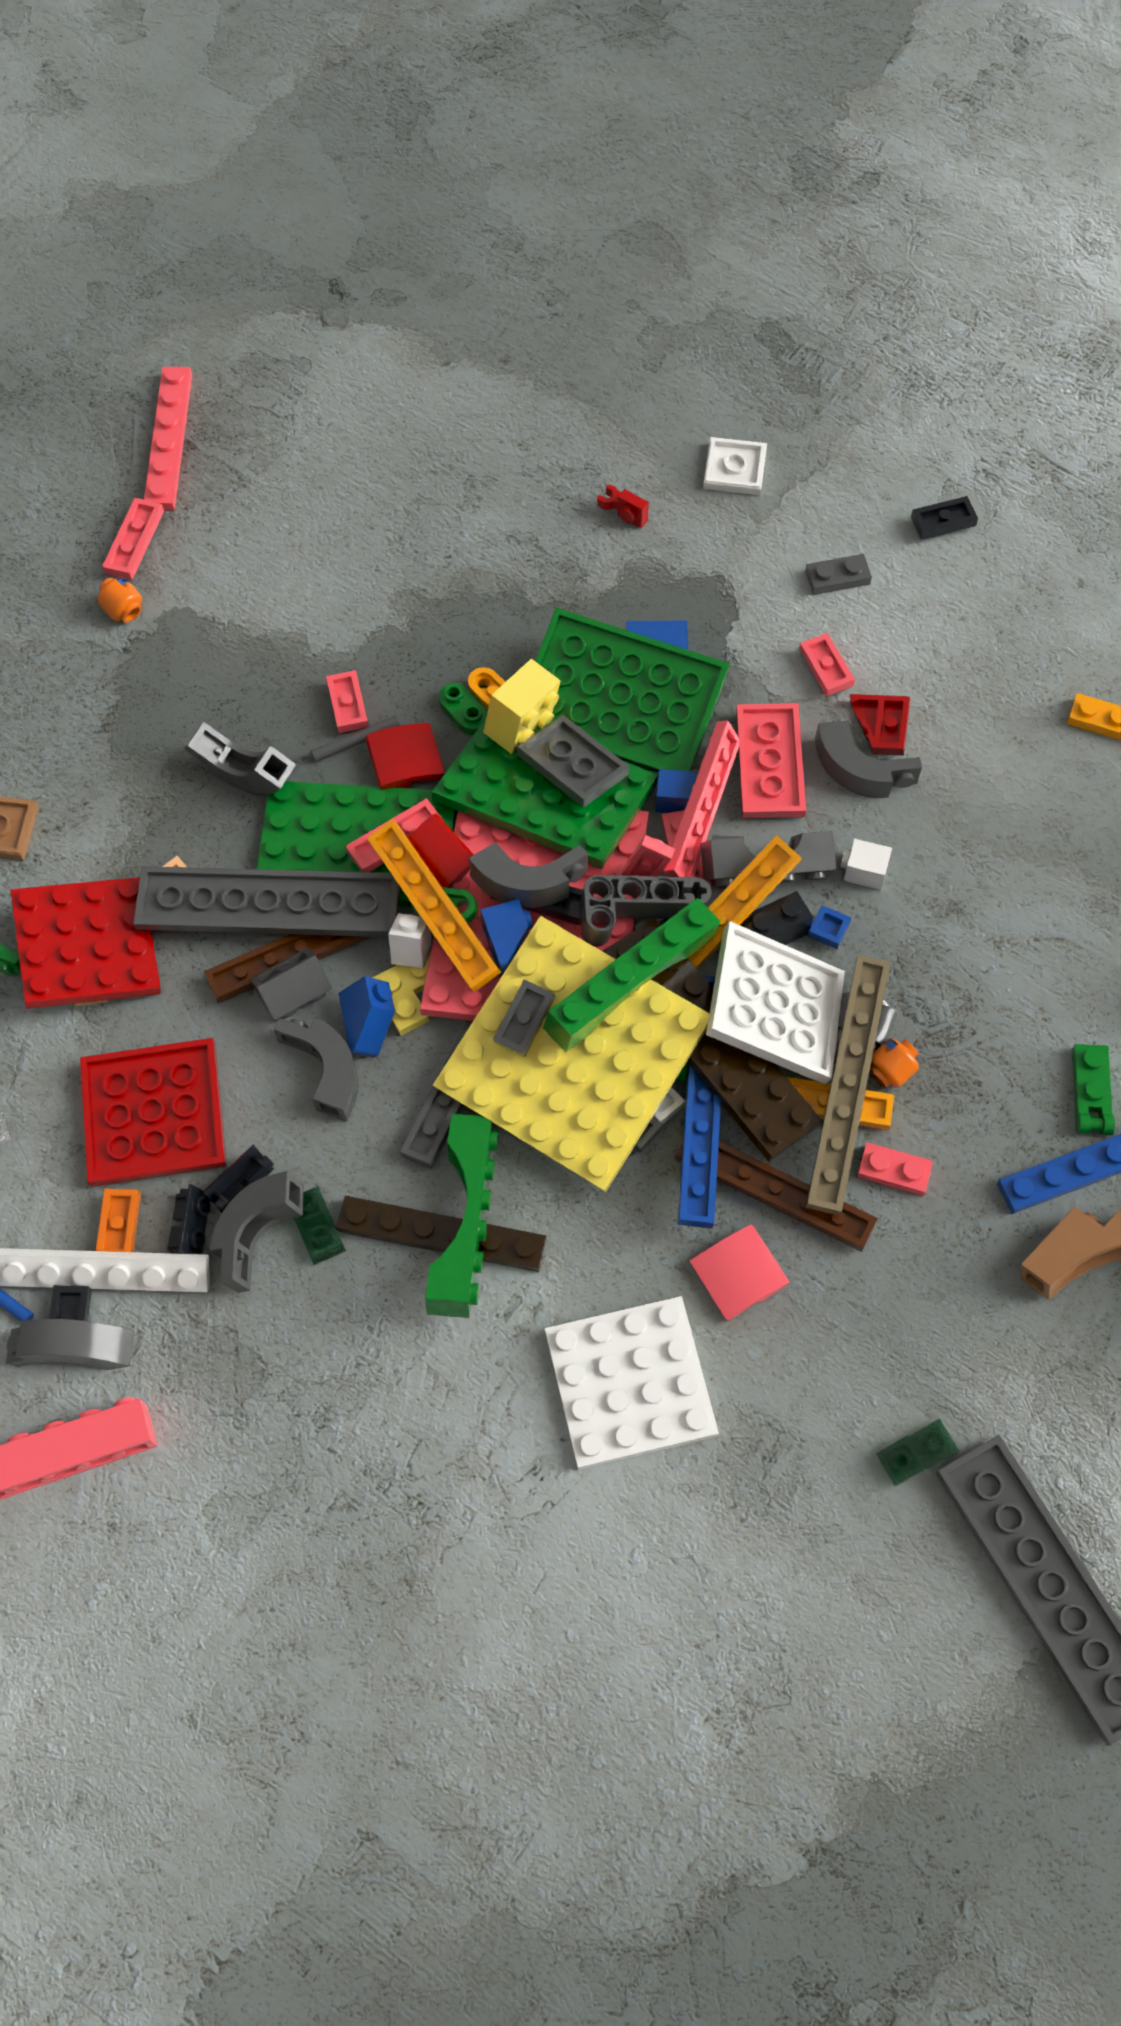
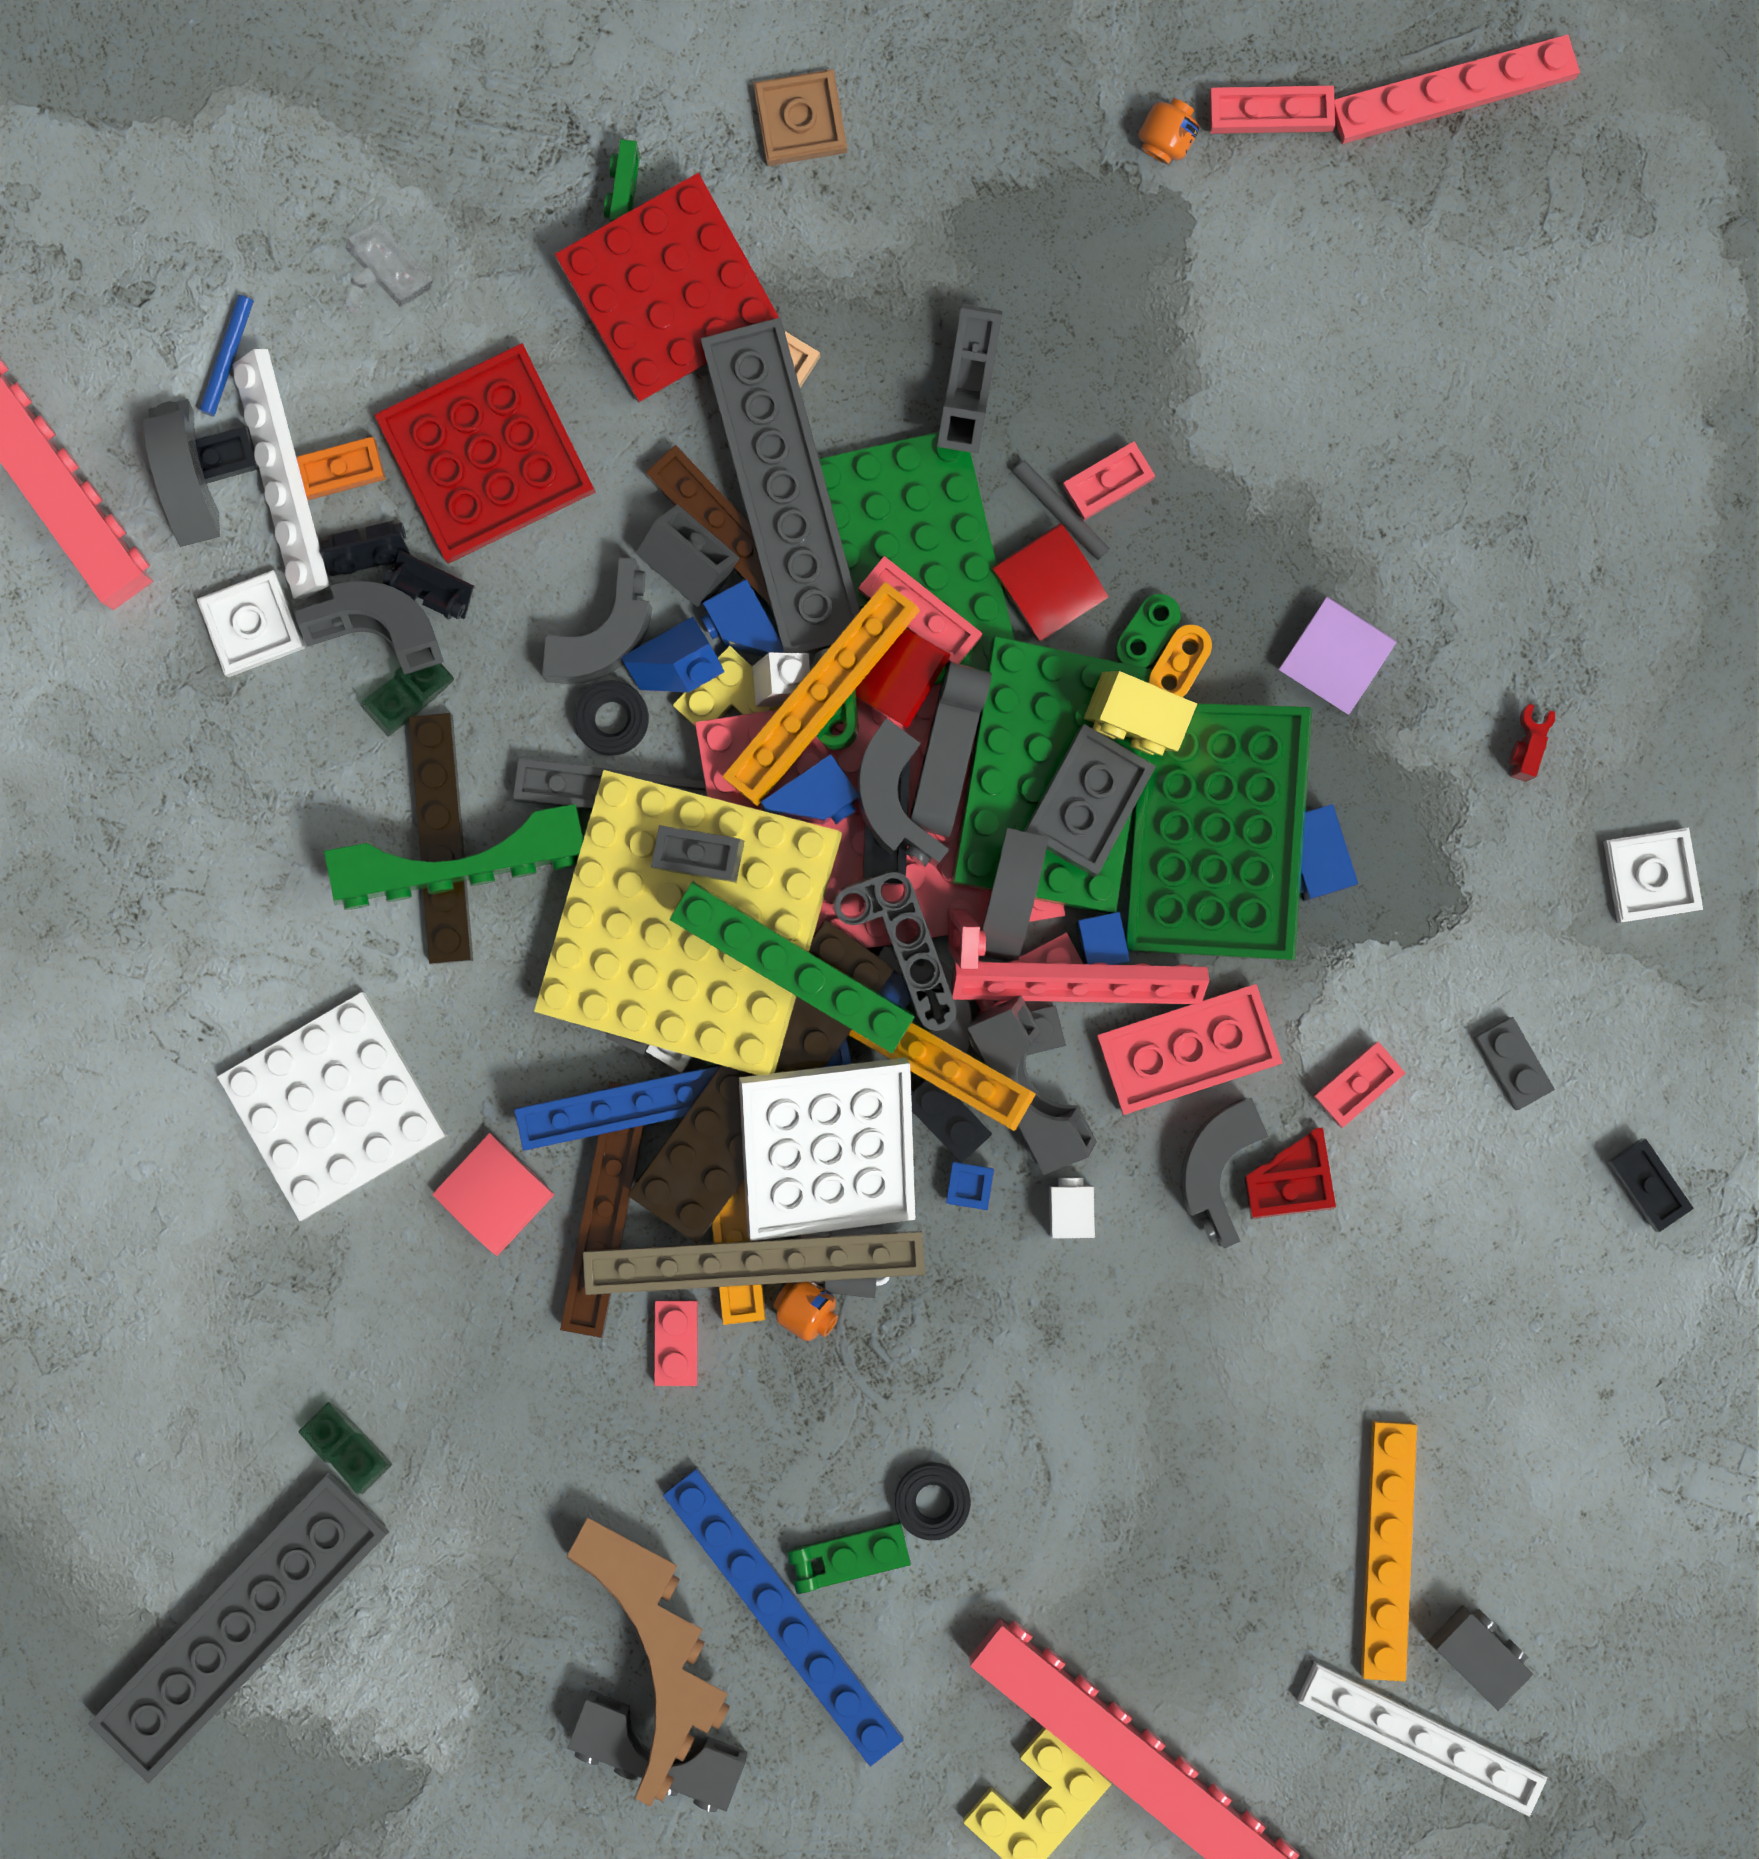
camera: 75 degrees right, 20 degrees up
none -> white tile [197,570,305,678]
none -> black tyre [574,680,649,756]
none -> blue slope [701,579,784,657]
none -> black tyre [895,1462,971,1541]
none -> dark grey beam [909,662,992,837]
none -> dark grey arch [982,828,1049,960]
none -> lavender slope [1279,596,1397,715]

